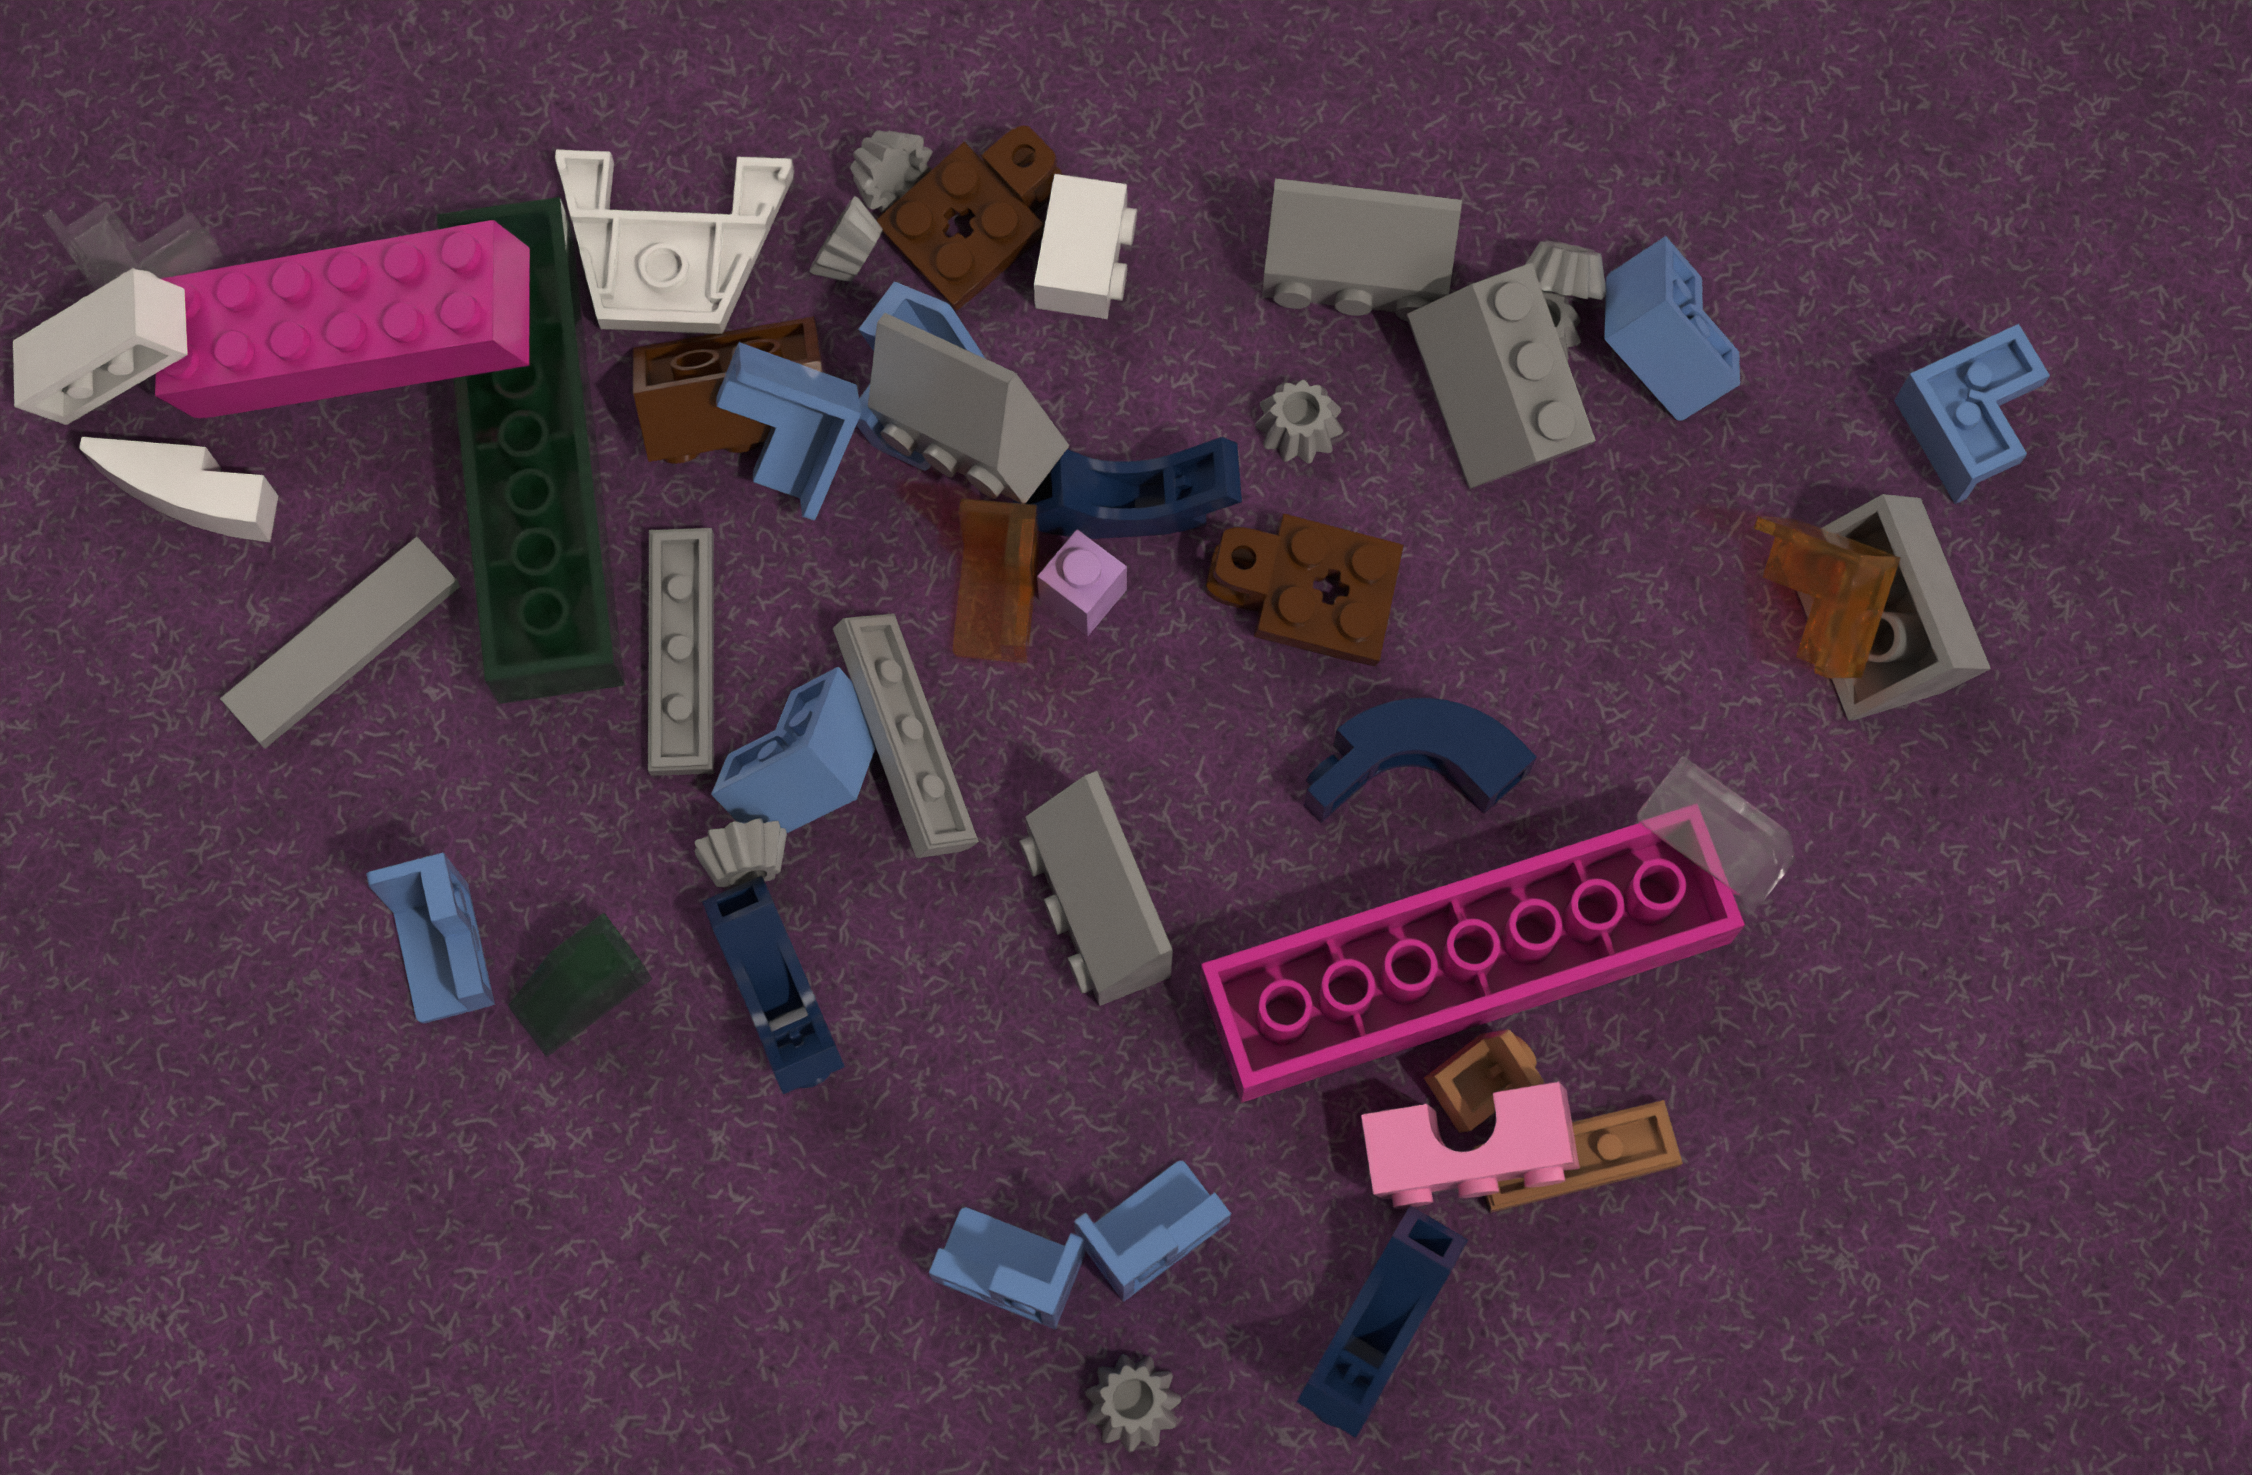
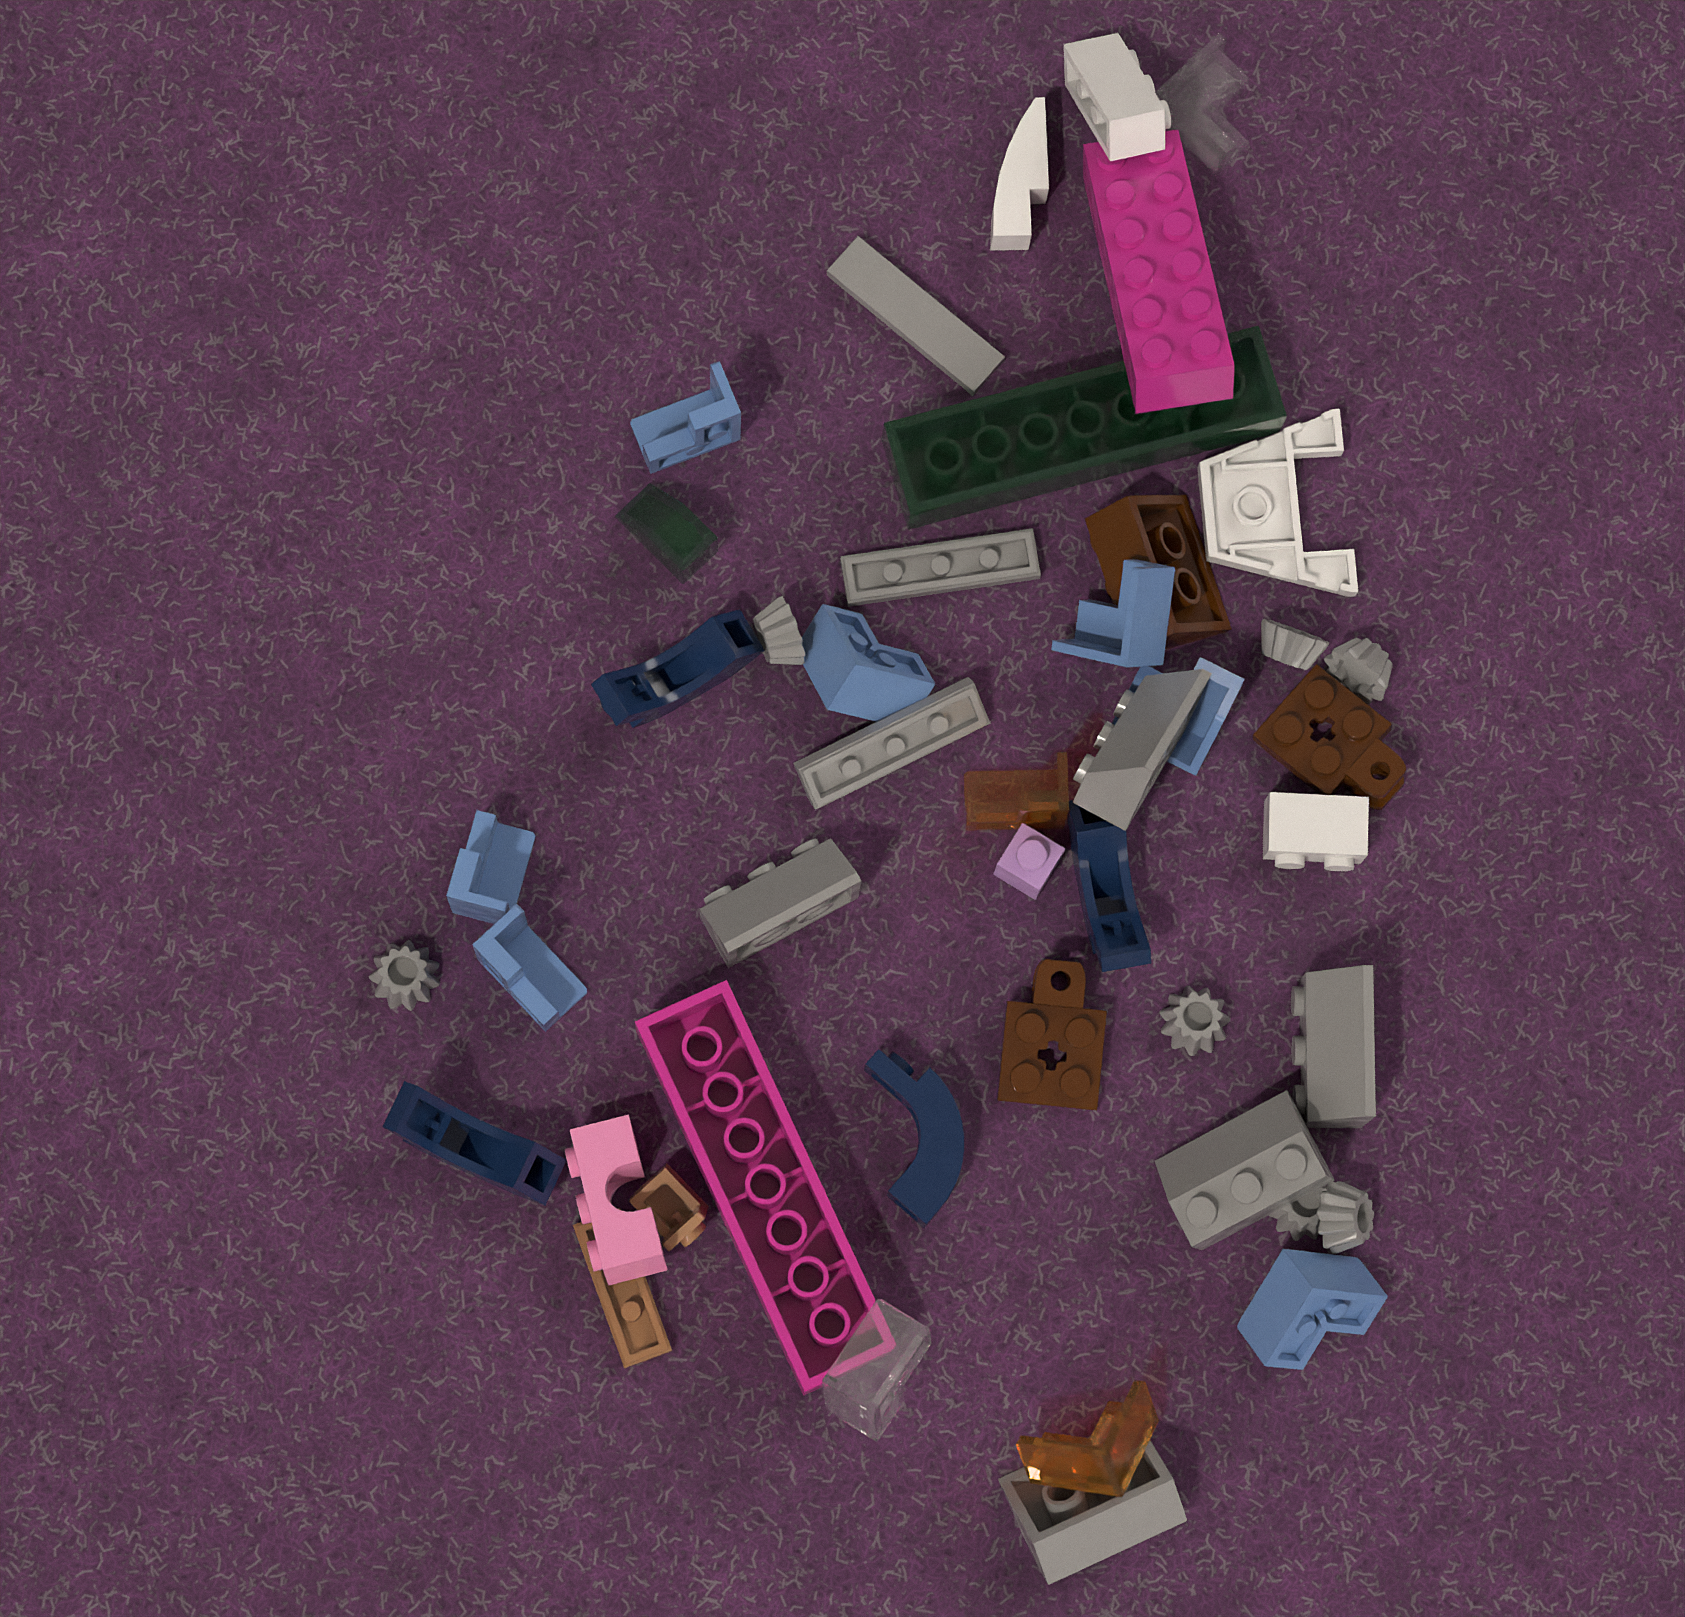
camera: 75 degrees right, 5 degrees up
medium blue panel [1894,324,2050,504] -> none

